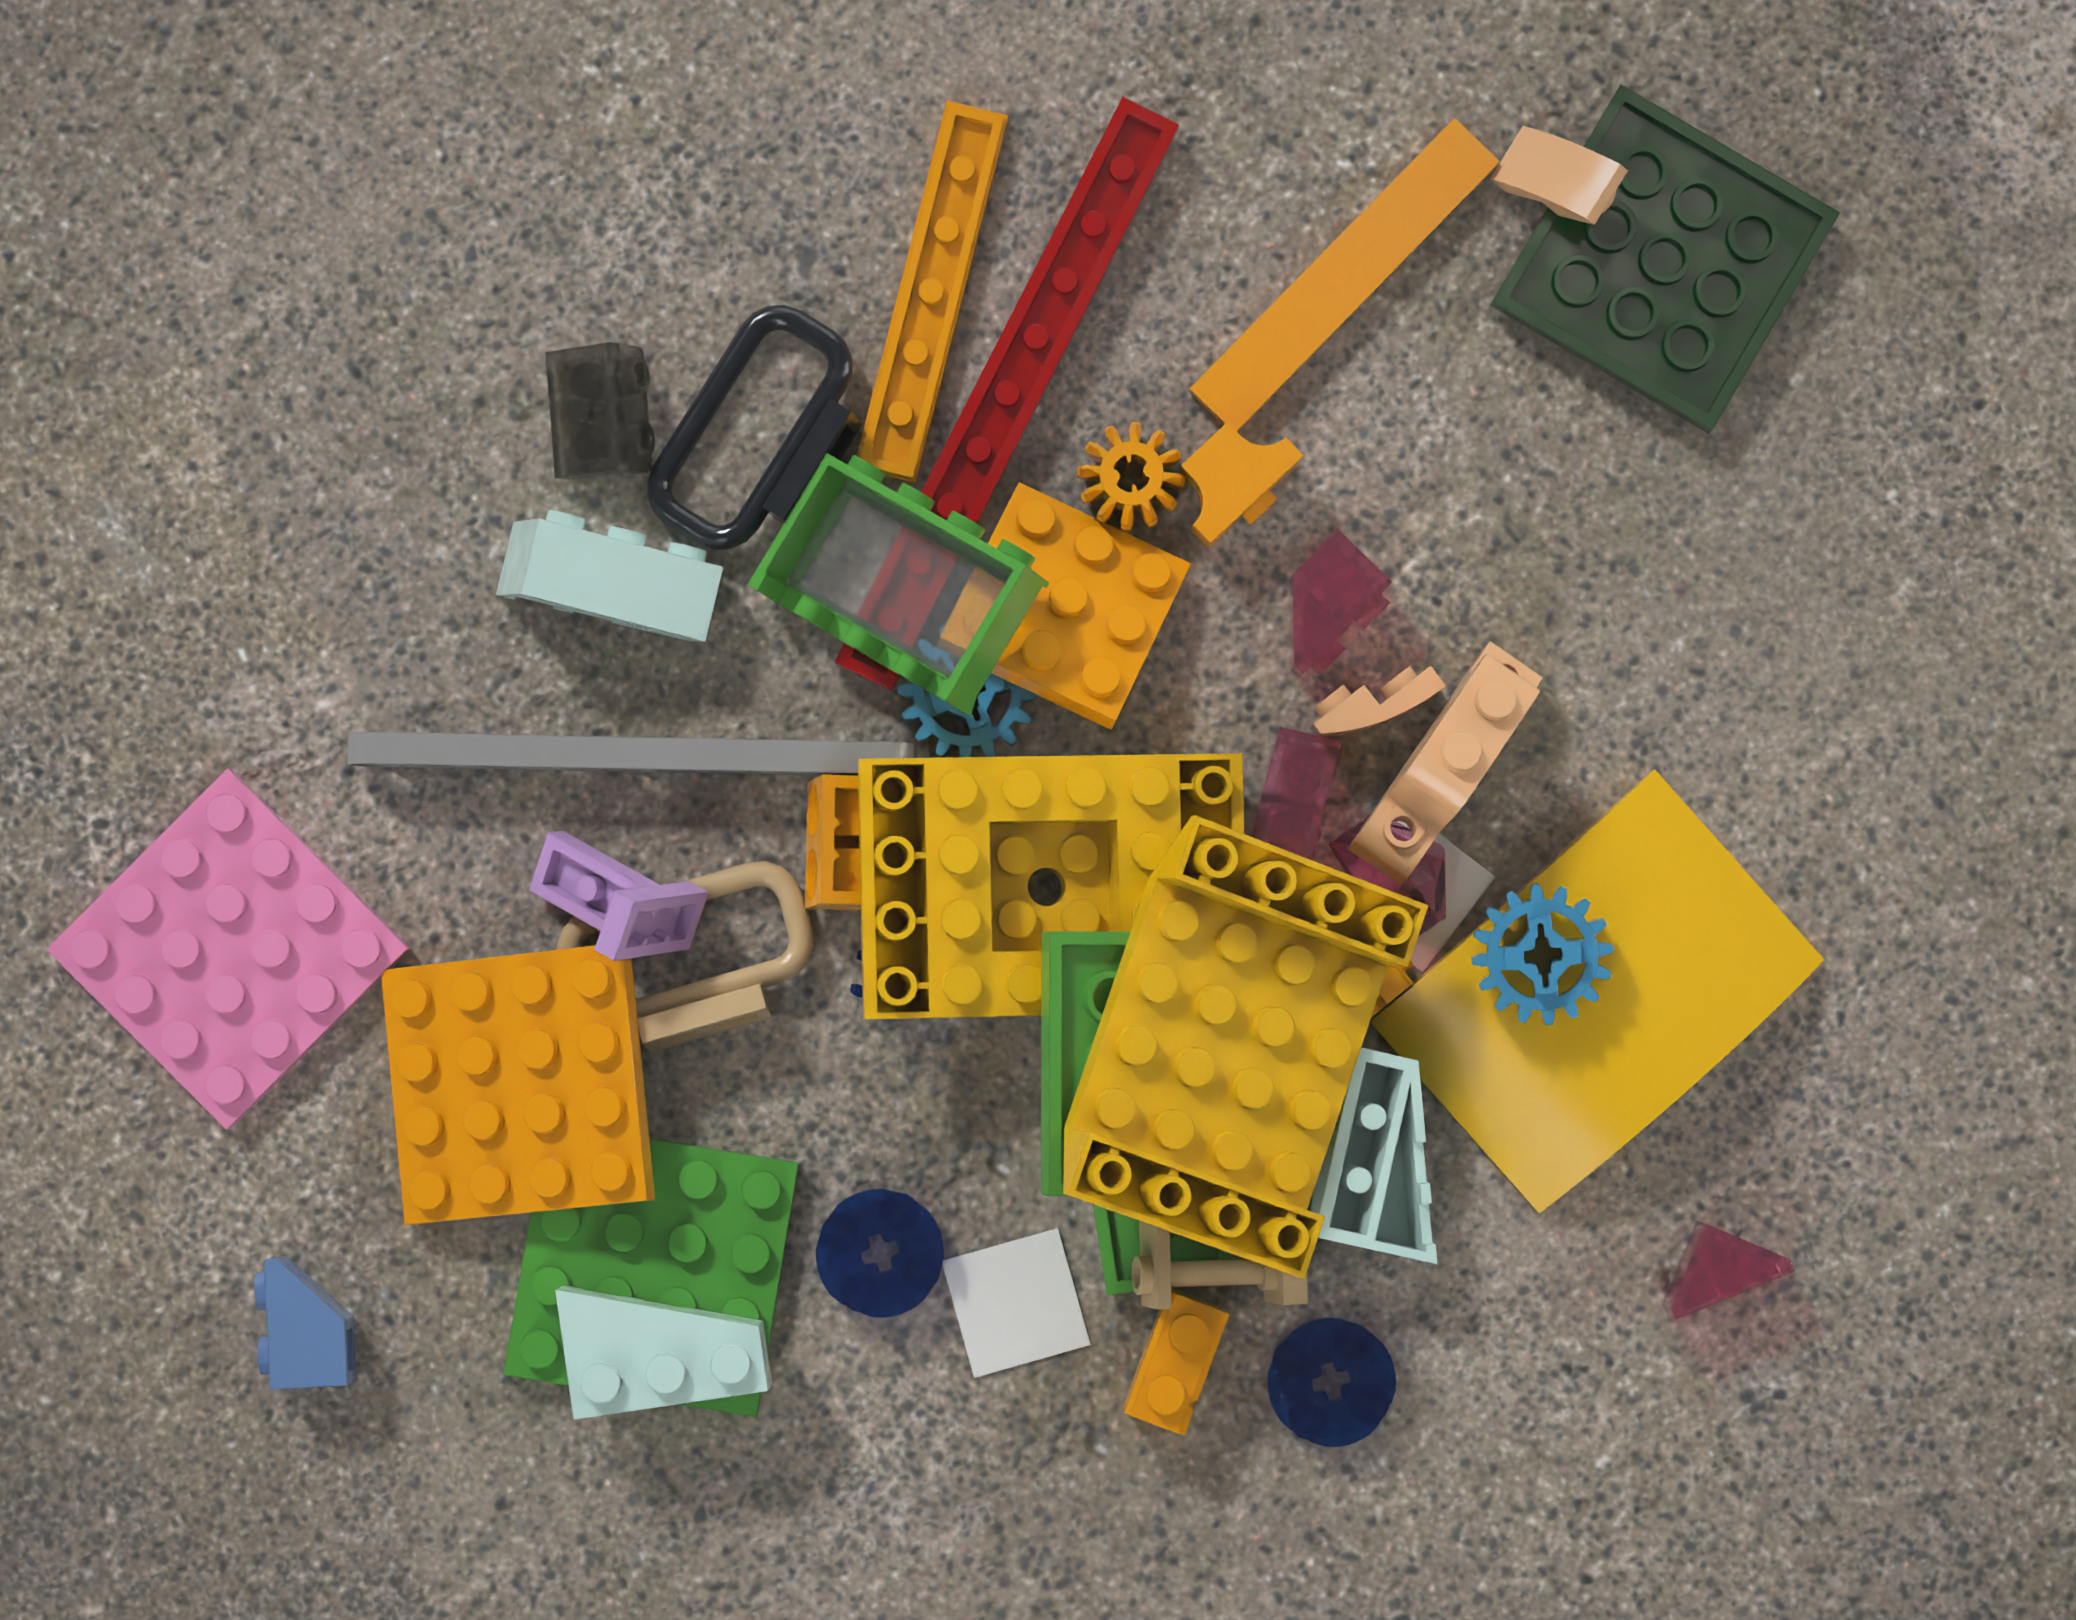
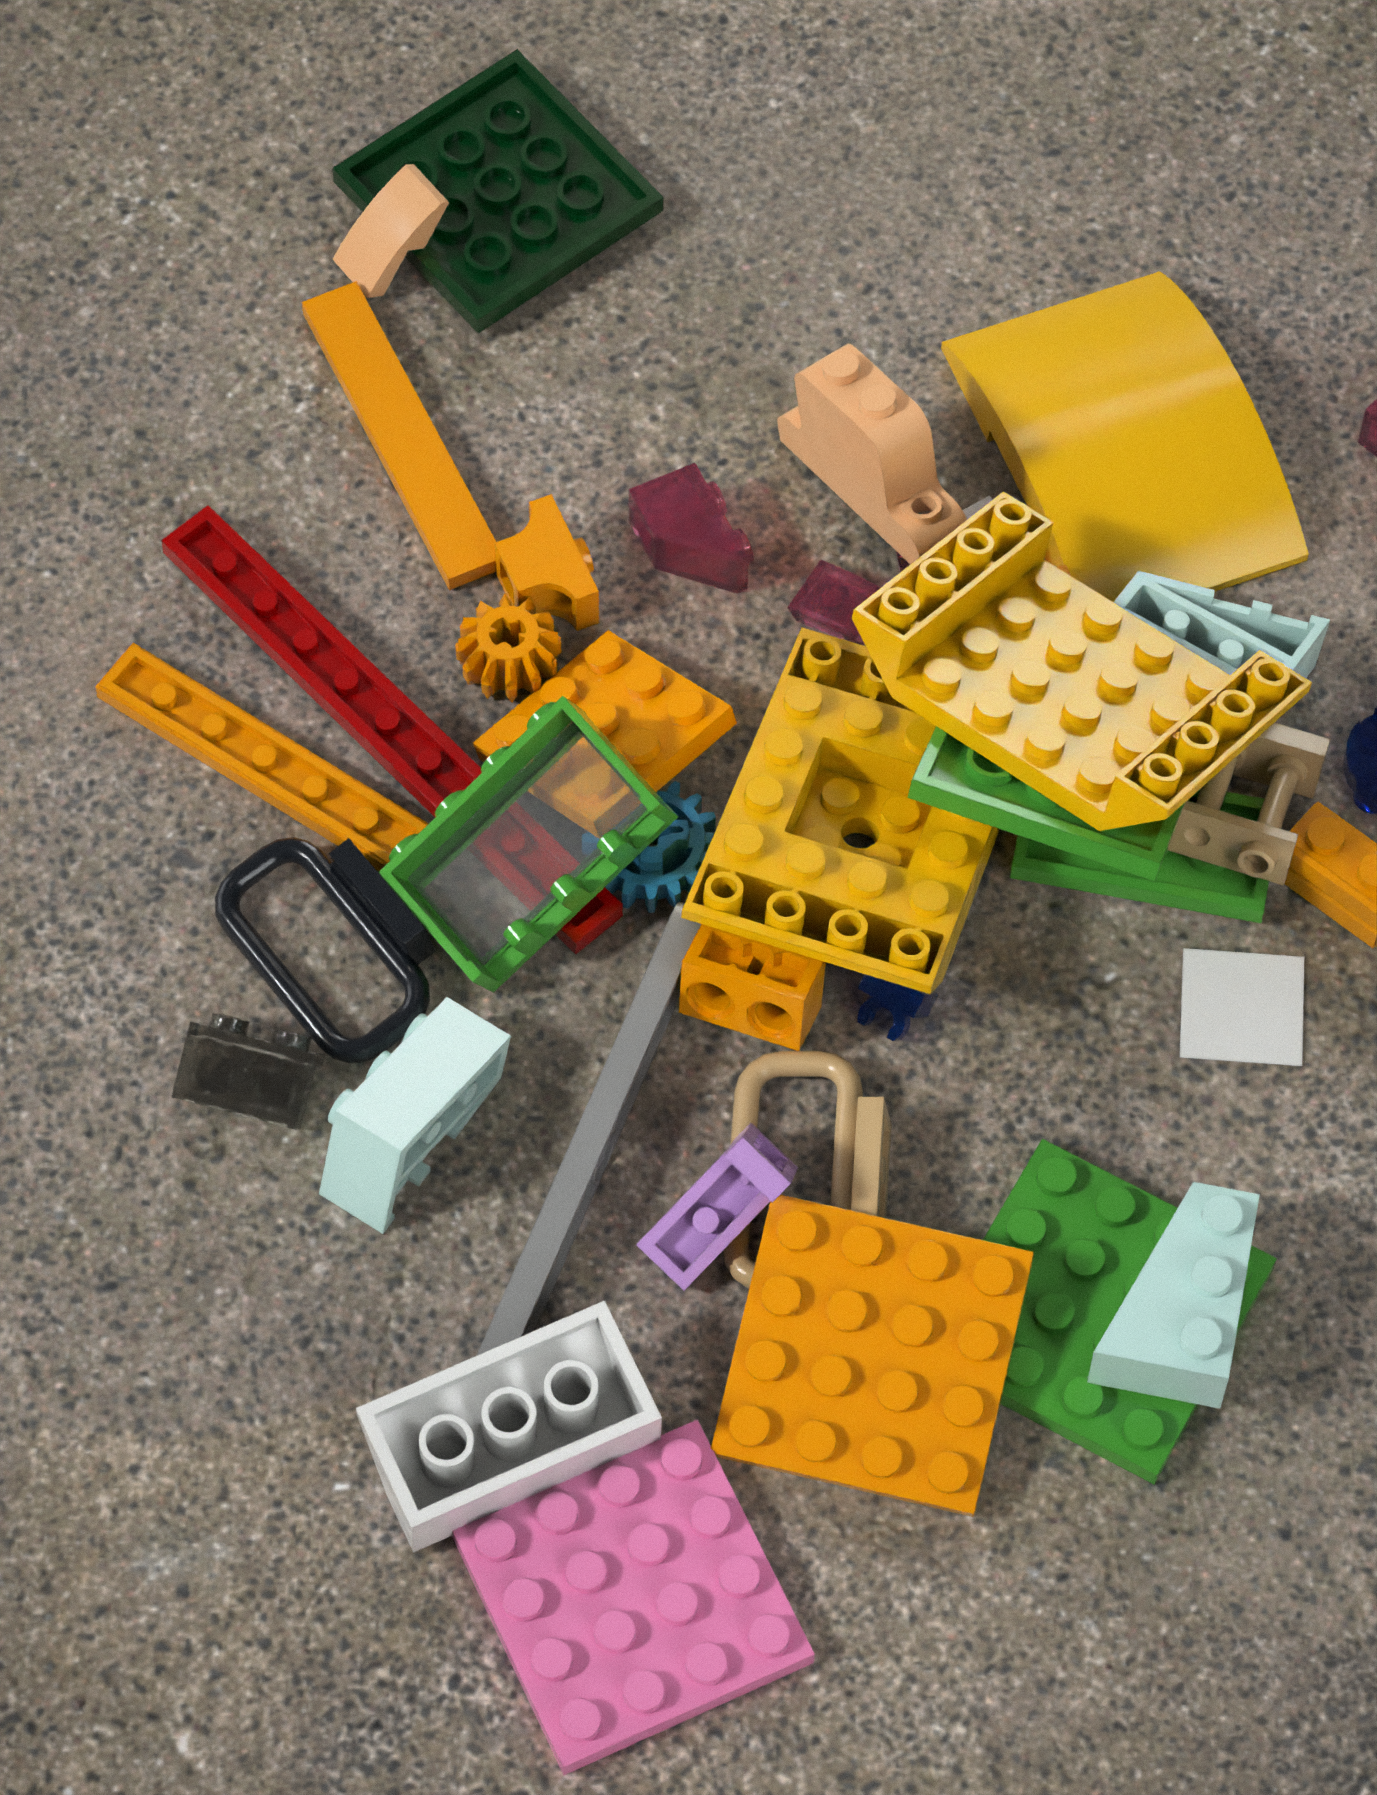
camera: 70 degrees left, 25 degrees down
medium blue slope [254,1256,357,1390] -> none
clear blue plate [816,1188,944,1318] -> none
light nougat slope [1310,666,1446,737] -> none
dark azure gear [1471,883,1614,1025] -> none
none -> white slope [356,1300,662,1553]

